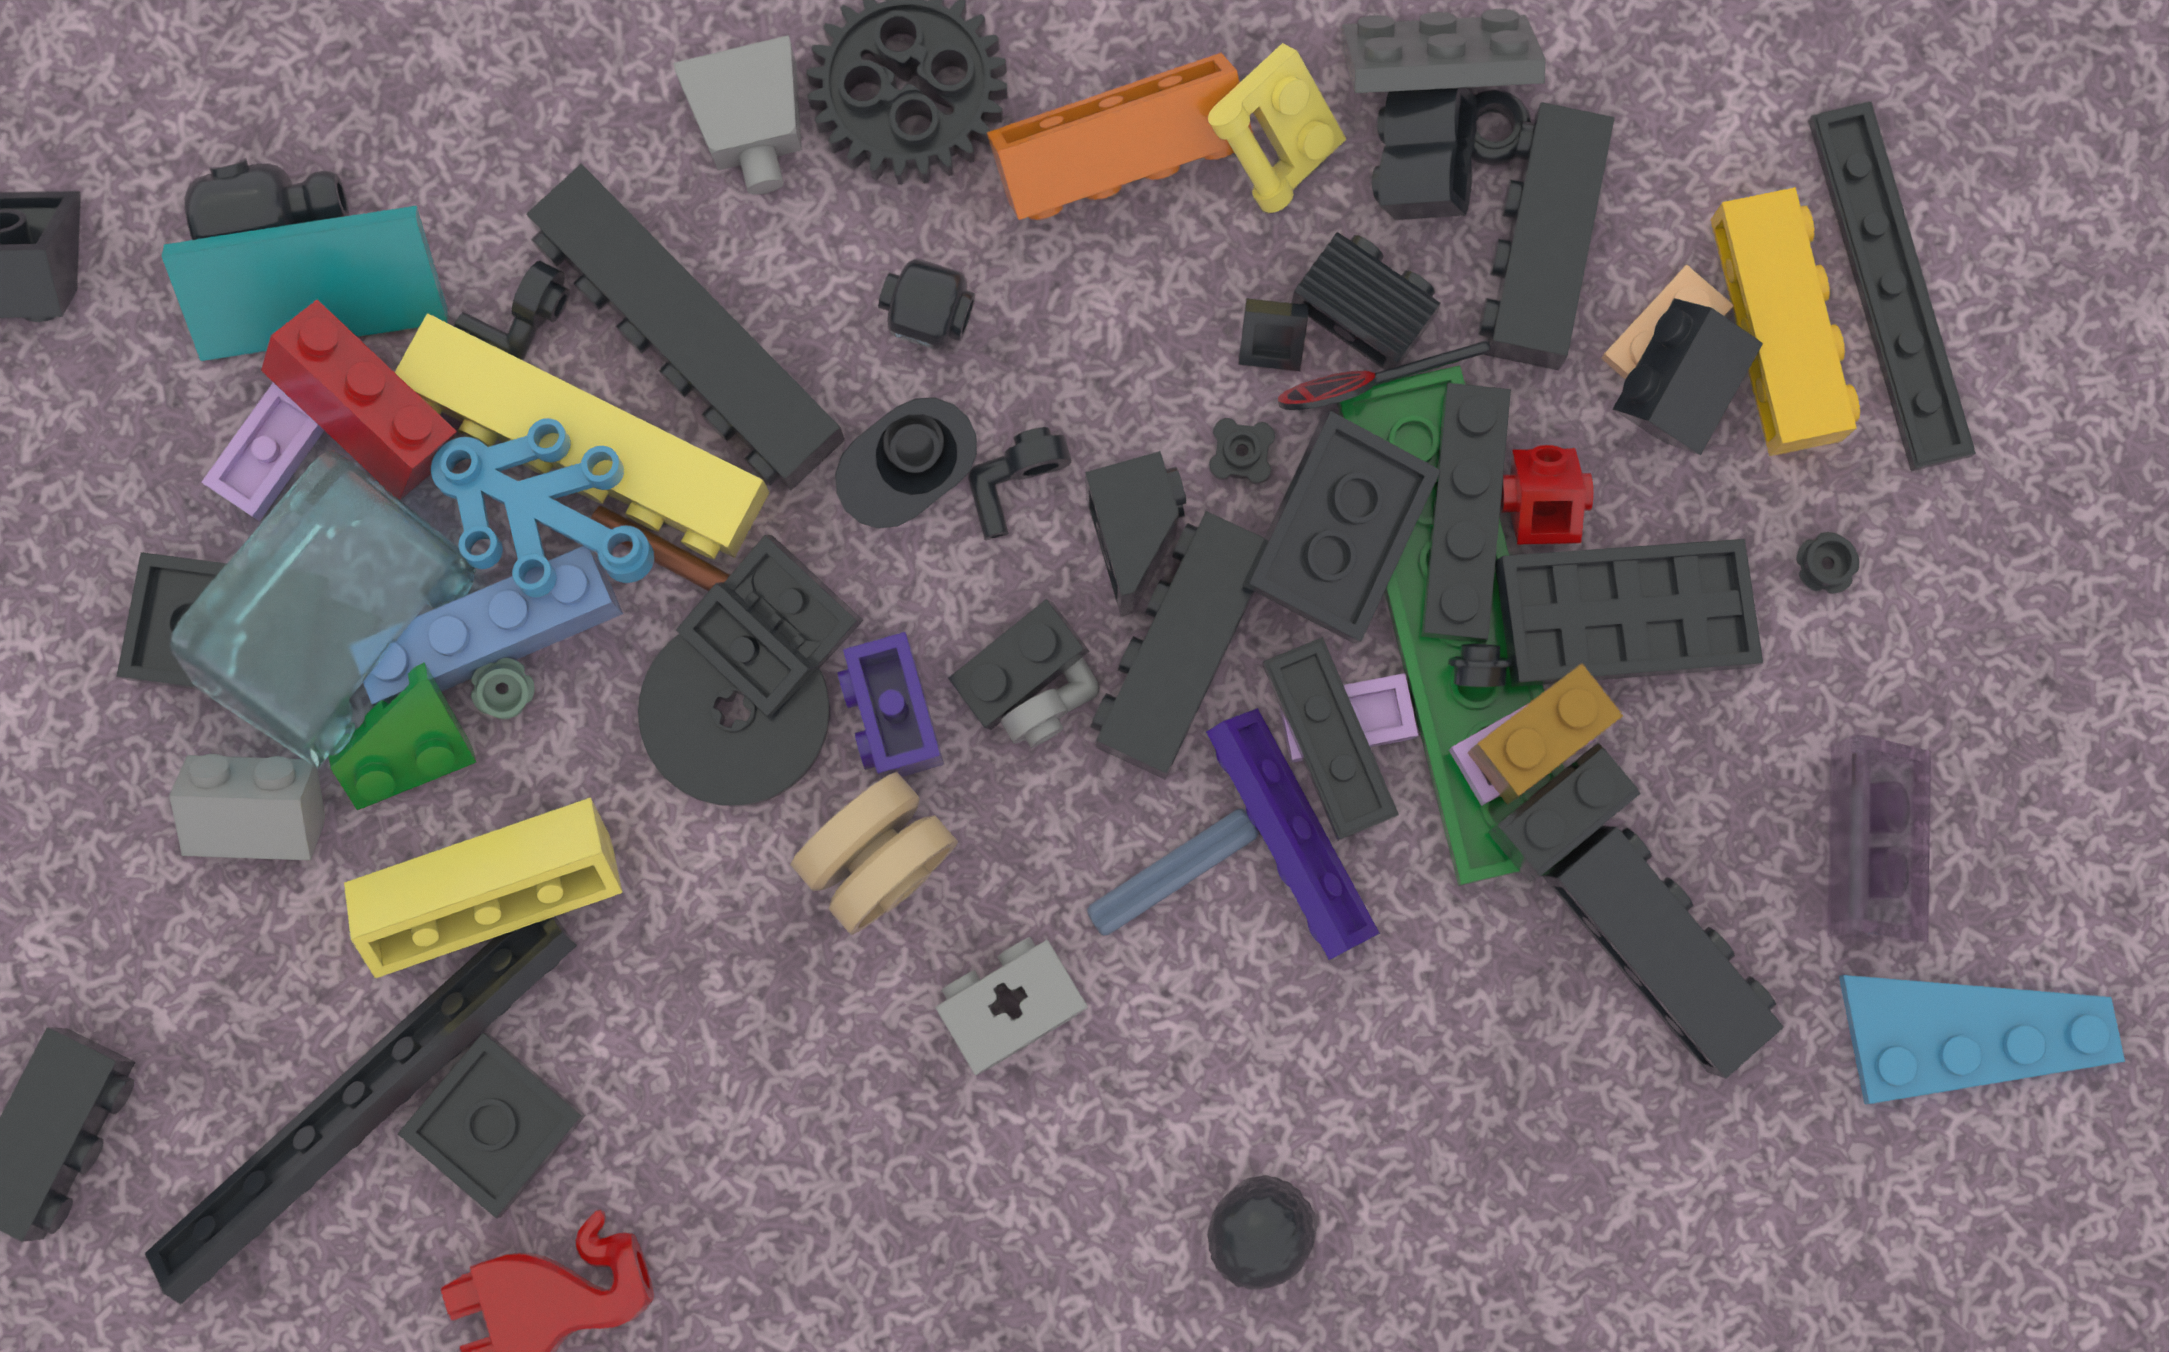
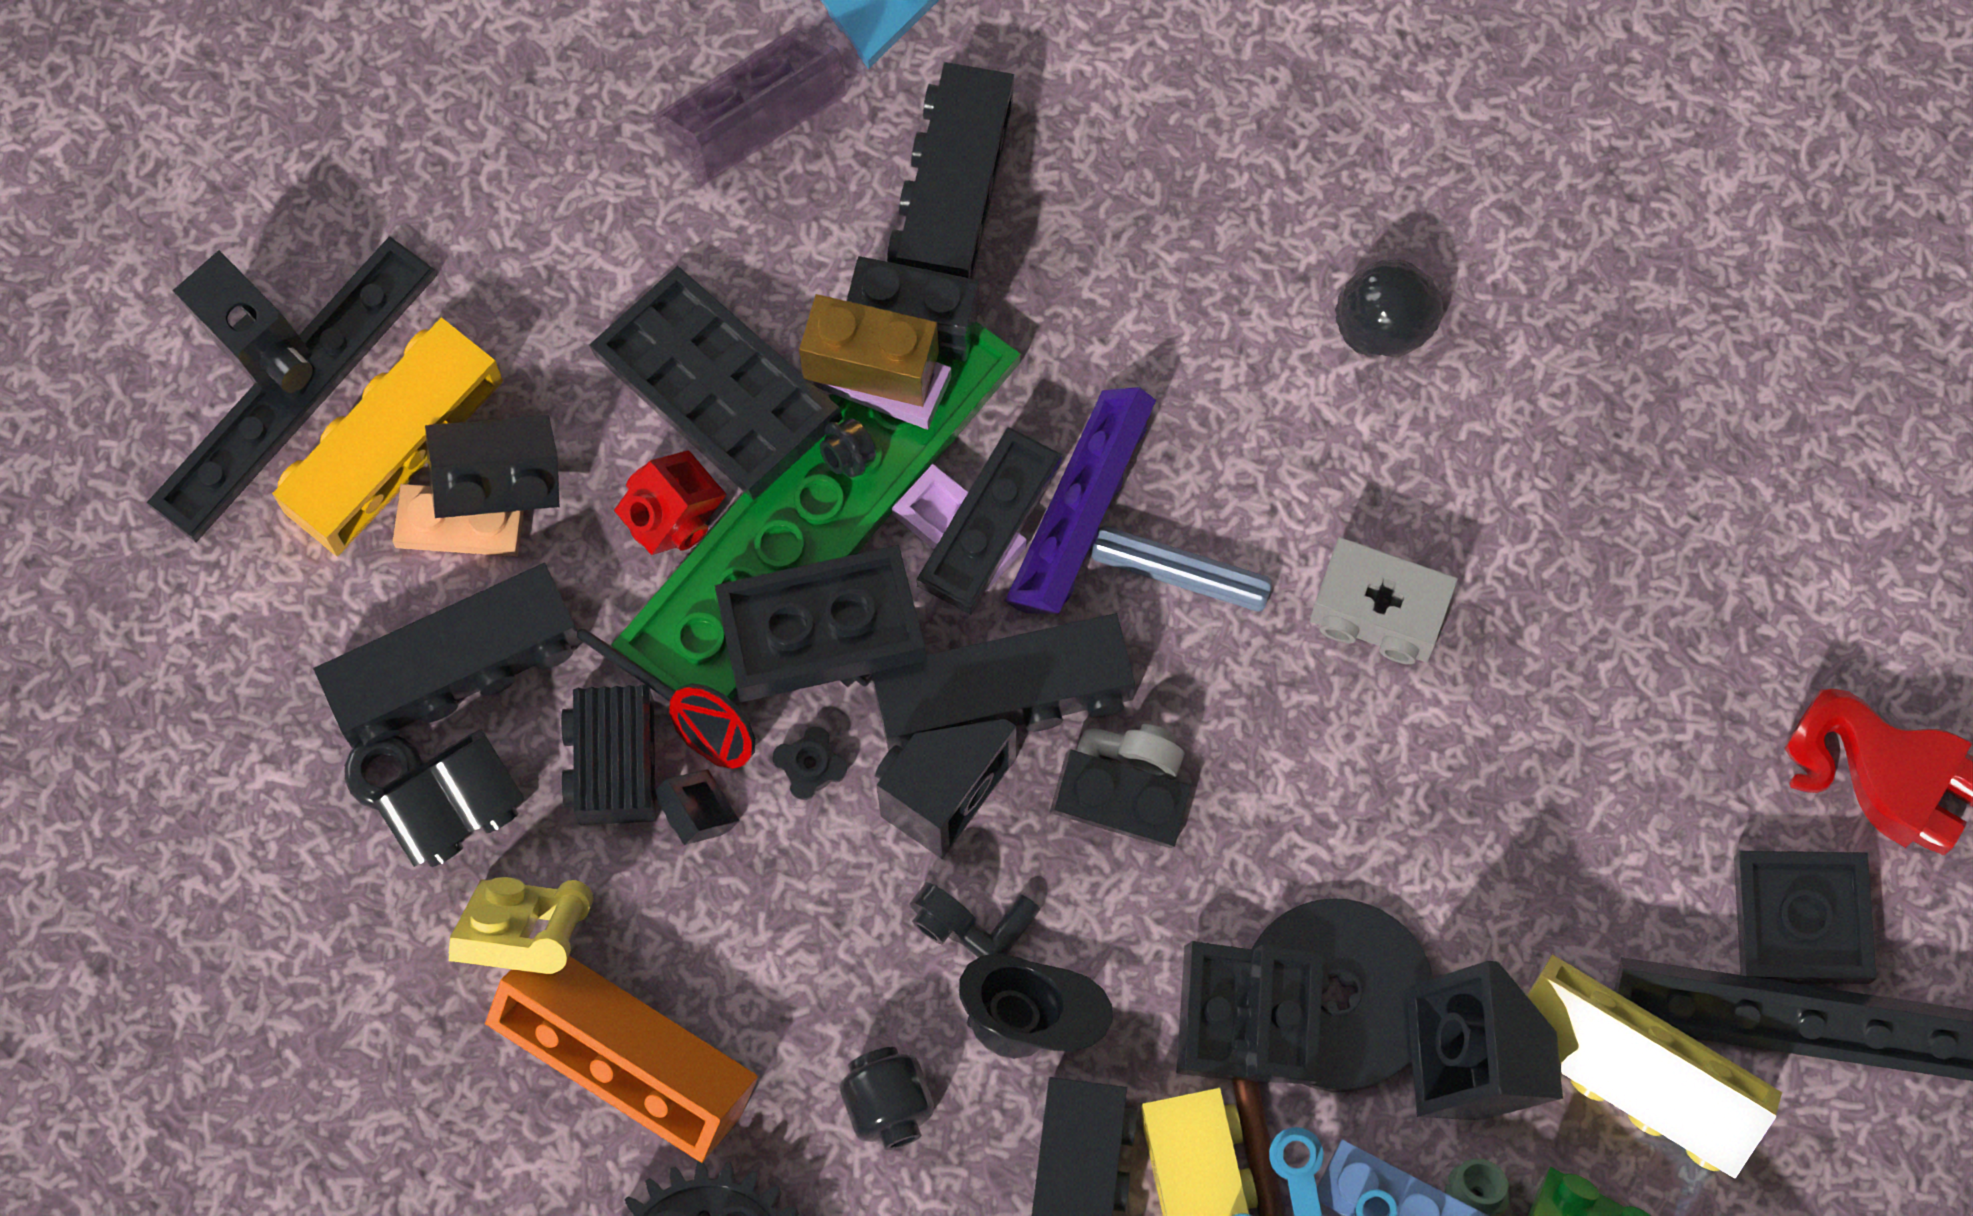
camera: 130 degrees left, 10 degrees down
tan wheel [790,772,958,935] -> none
dark purple brick [837,632,944,779] -> none
dark grey plate [1342,9,1546,93] -> none
black plate [1421,383,1511,643] -> none
black plate [1796,532,1860,594] -> none
none -> black torso [172,250,313,393]
none -> black slope [1406,961,1563,1120]

